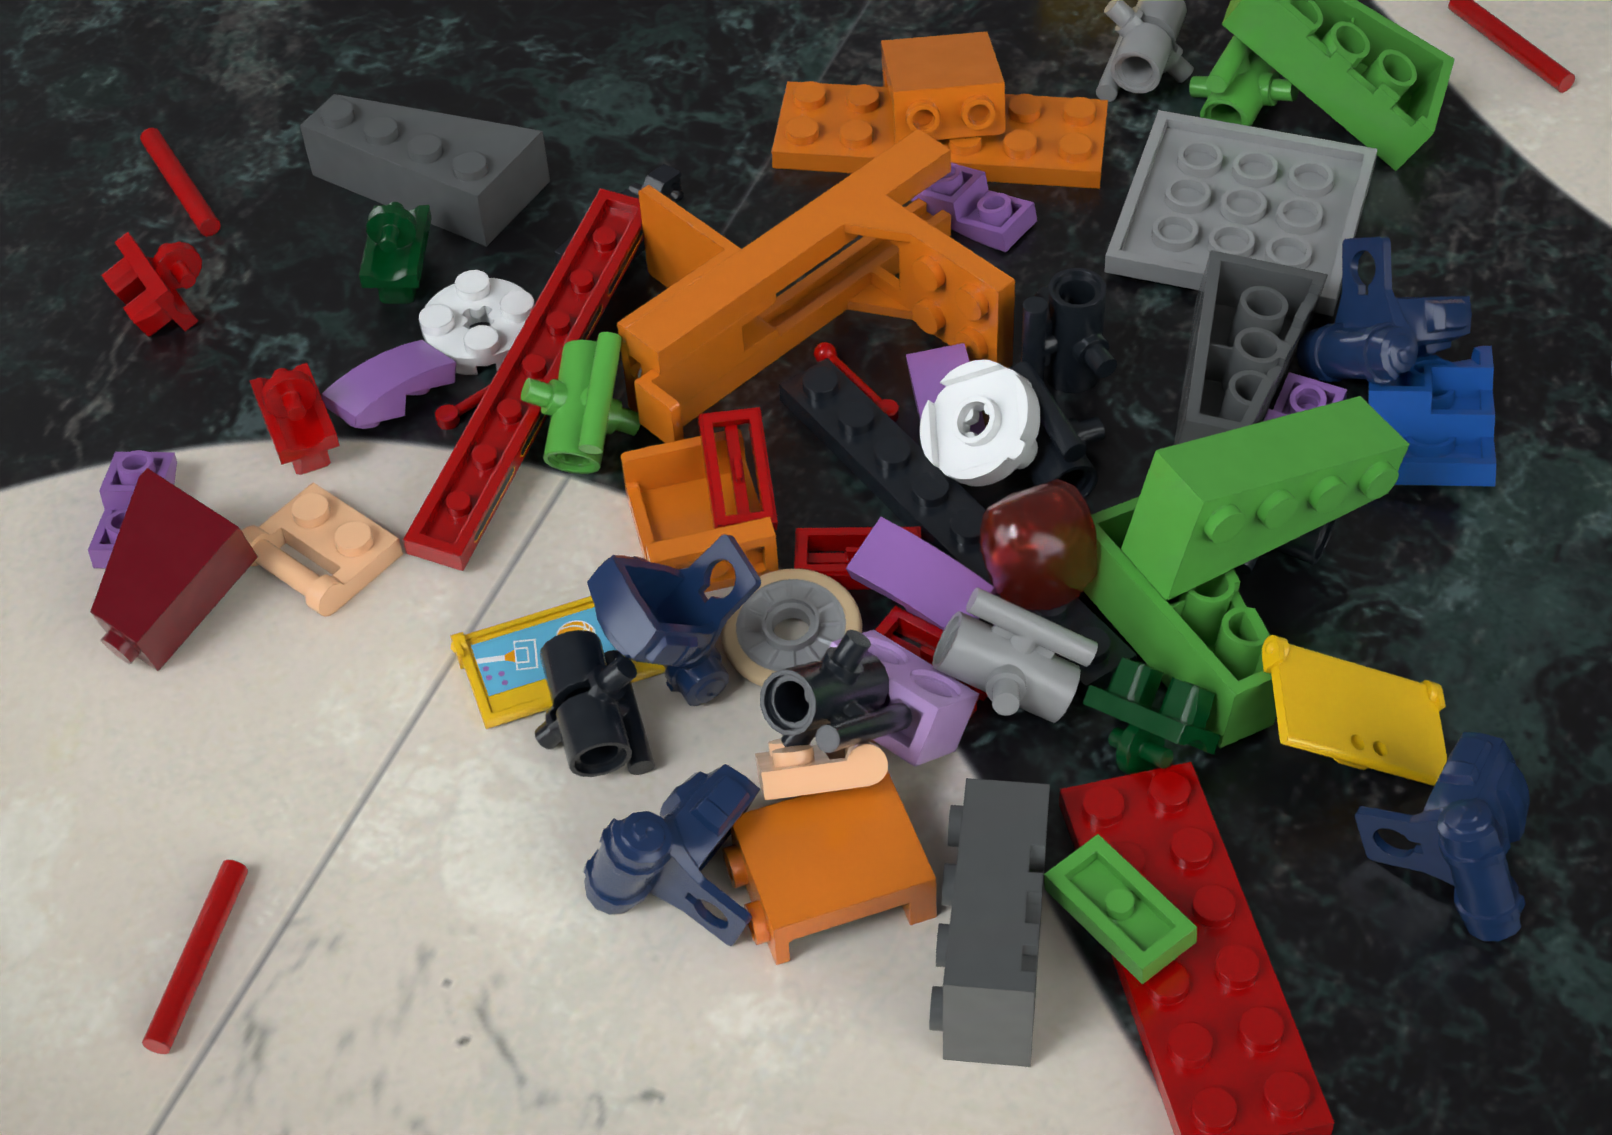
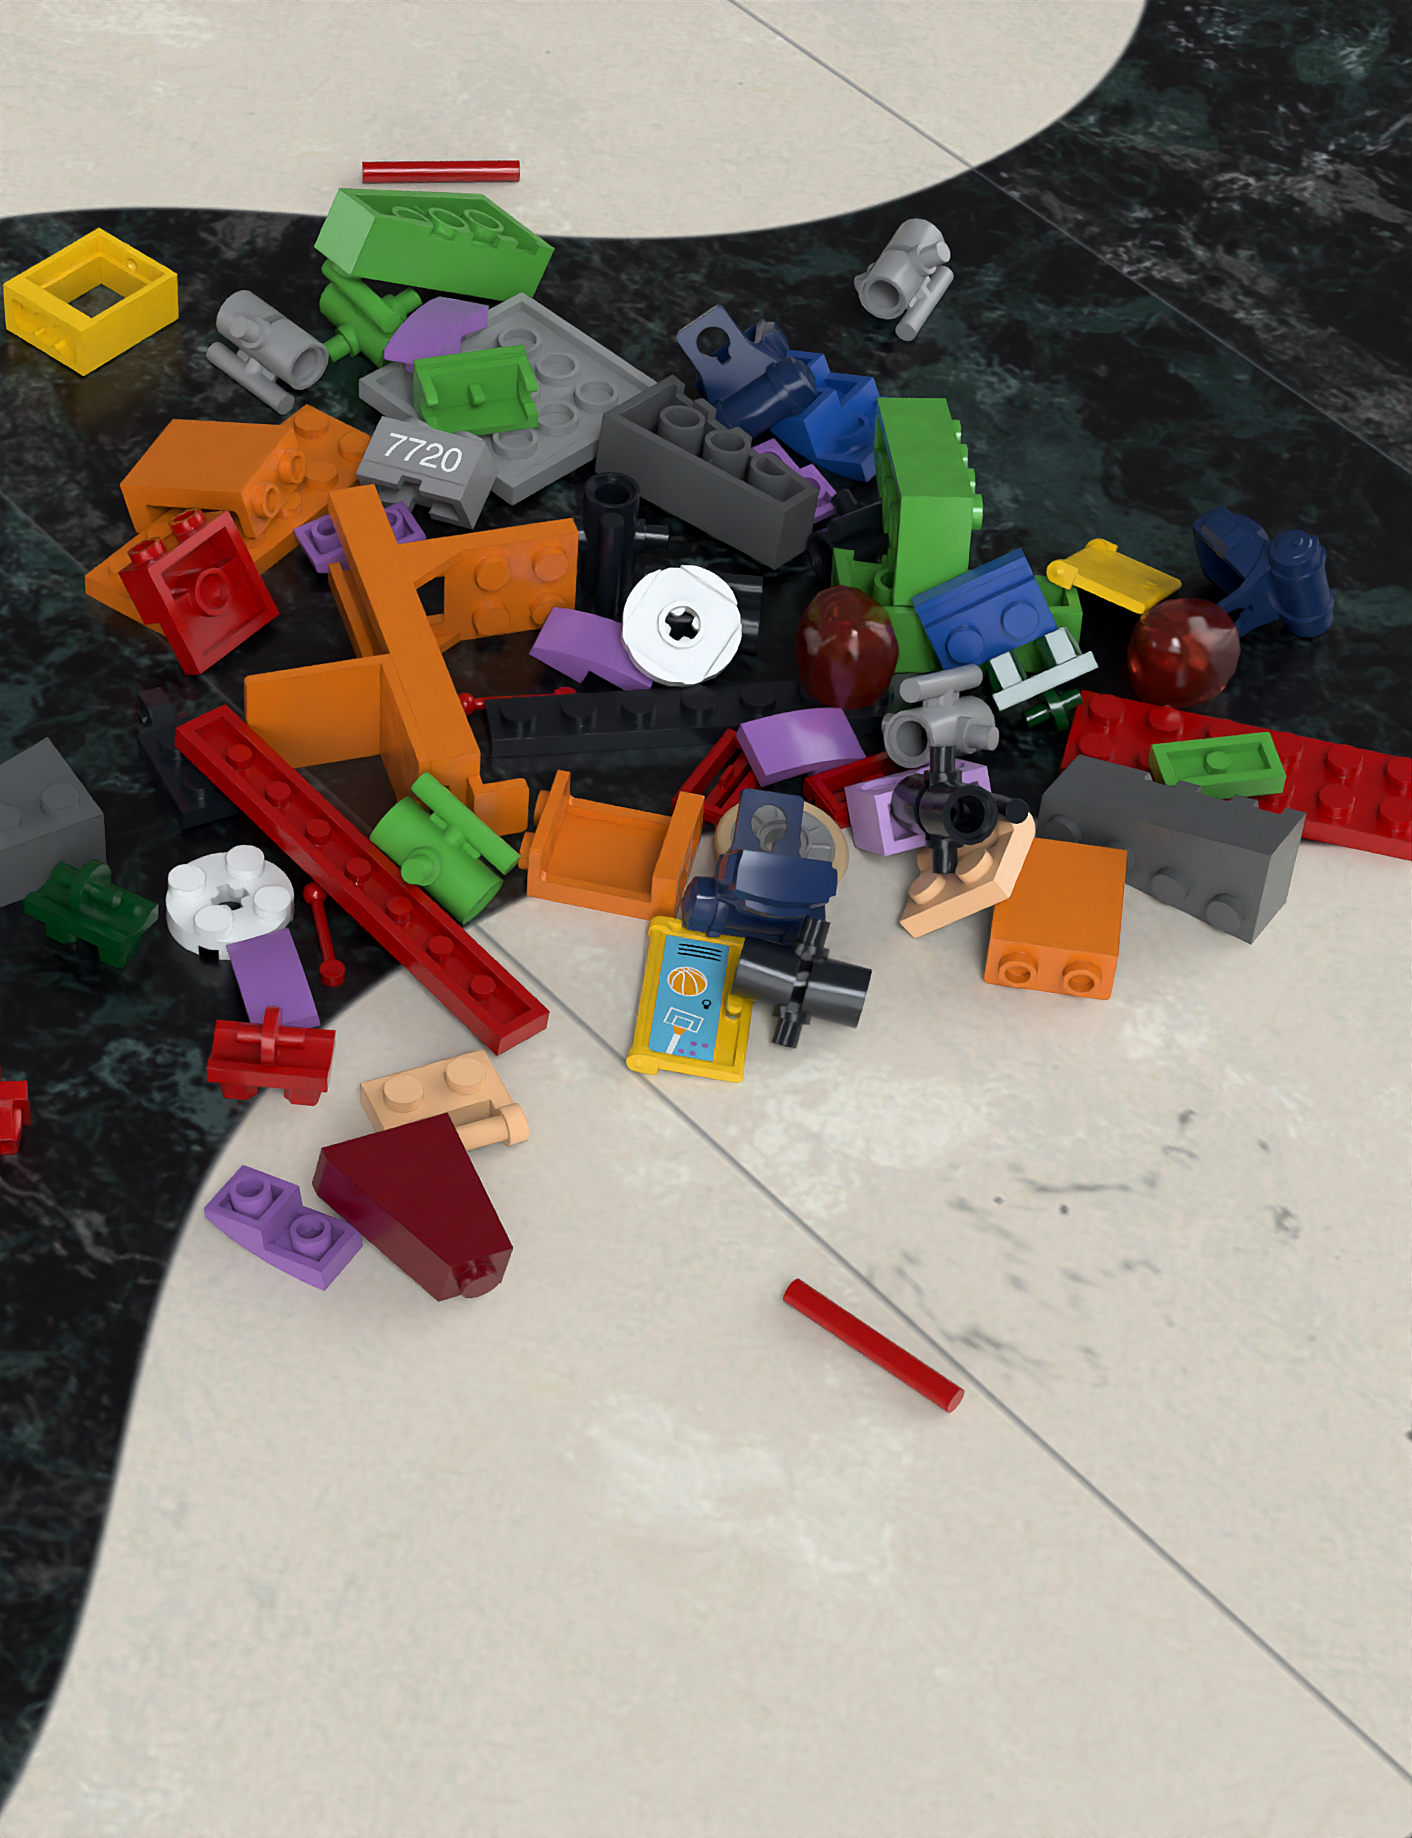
camera: 70 degrees left, 5 degrees down
dark blue piece [583,764,760,946] -> none
red tile [698,407,778,530] -> none
none -> red plate [118,507,280,675]
none -> light grey brick [356,416,499,529]
none -> medium lavender slope [384,296,489,373]
none -> bright green hinge [413,344,539,436]
none -> blue plate [911,548,1058,670]
none -> clear red piece [1127,598,1241,708]

